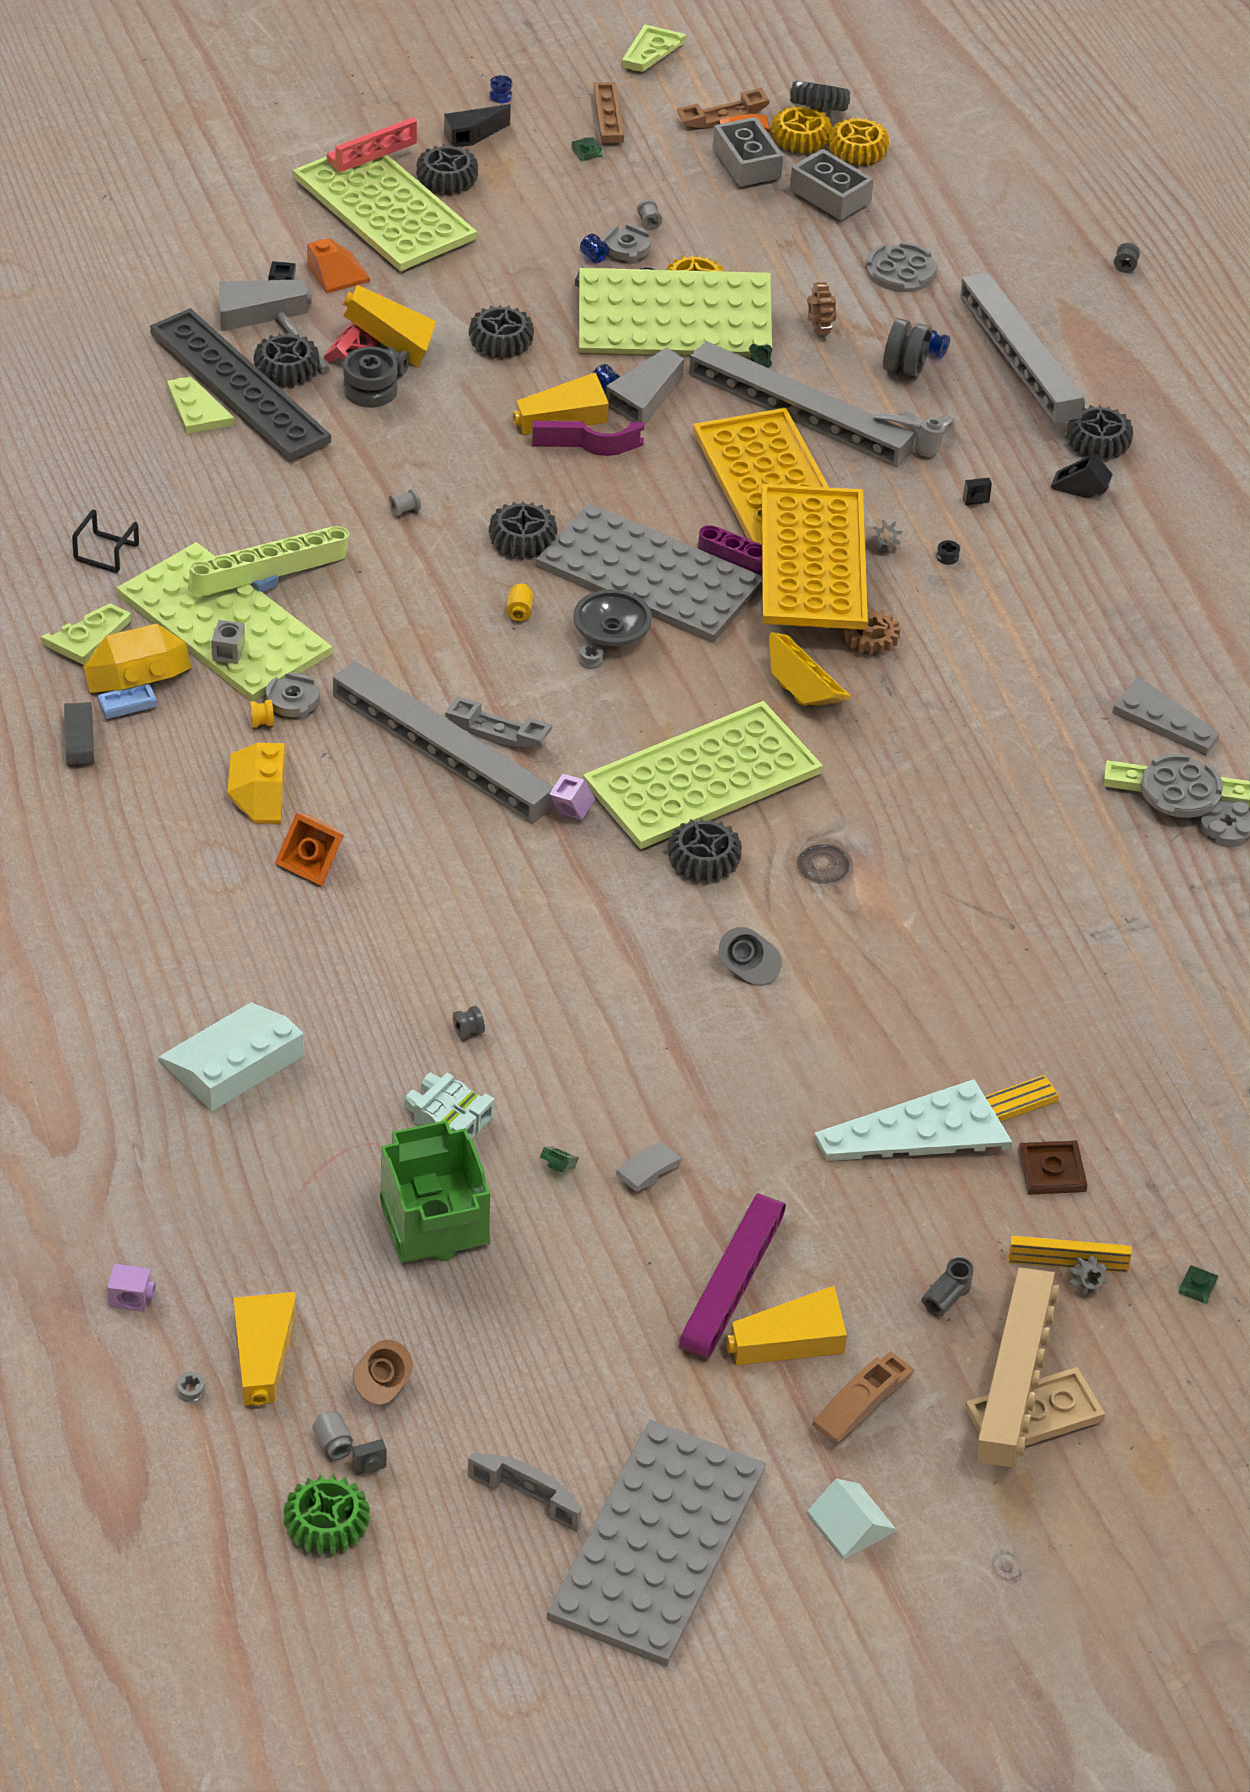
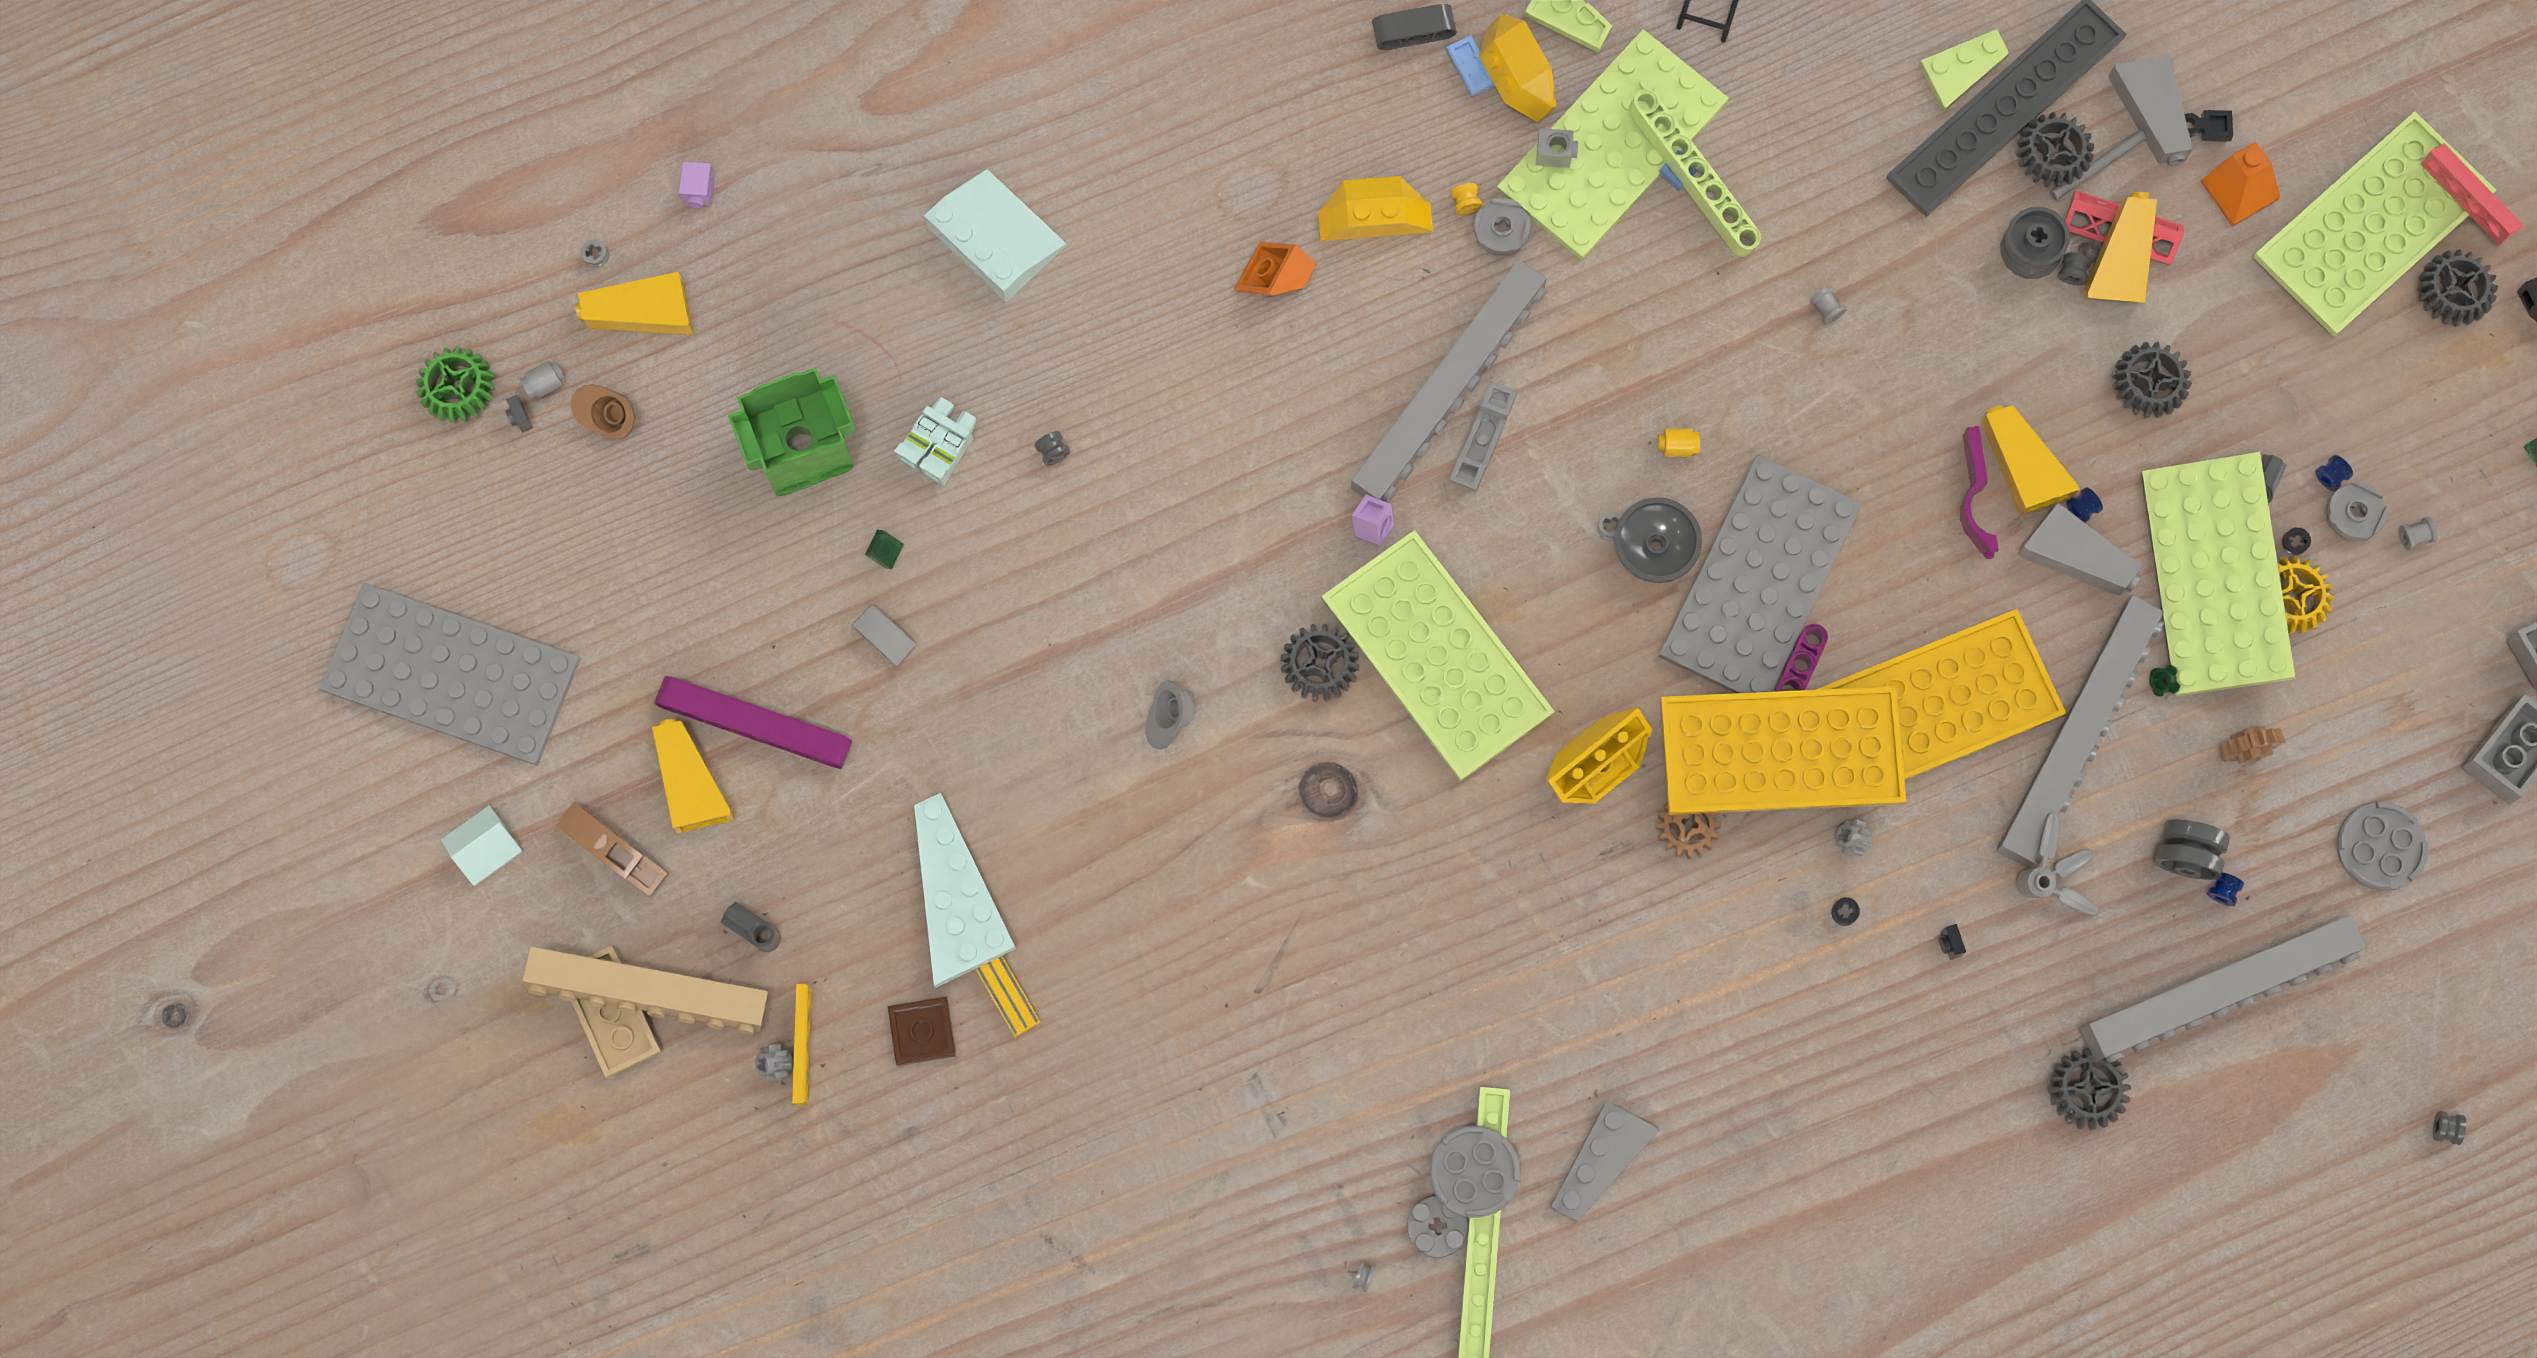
camera: 90 degrees right, 30 degrees up
light grey slope [468,1454,581,1532] -> none
dark grey gear [489,501,557,559] -> none
black slope [1051,453,1113,498] -> none
clear green plate [1179,1265,1219,1304] -> none

